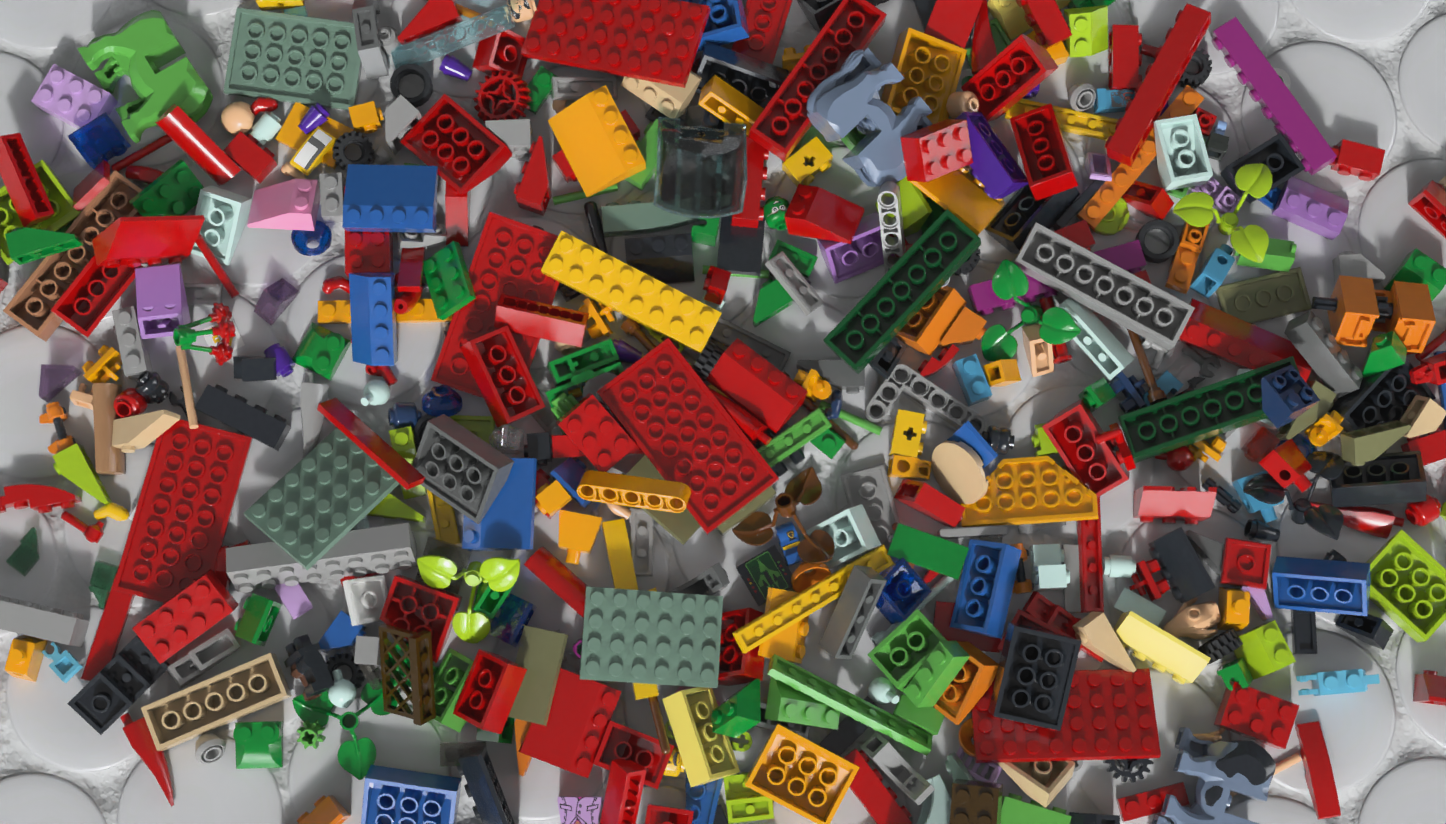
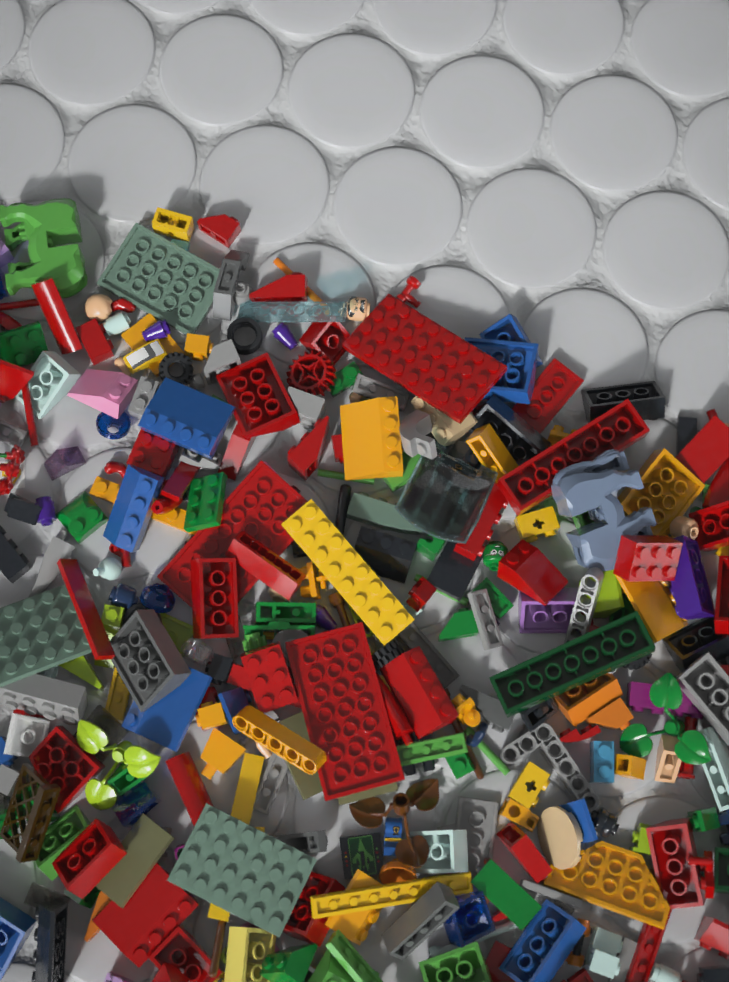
camera: 25 degrees right, 5 degrees down
none -> light grey arch [399,409,437,459]

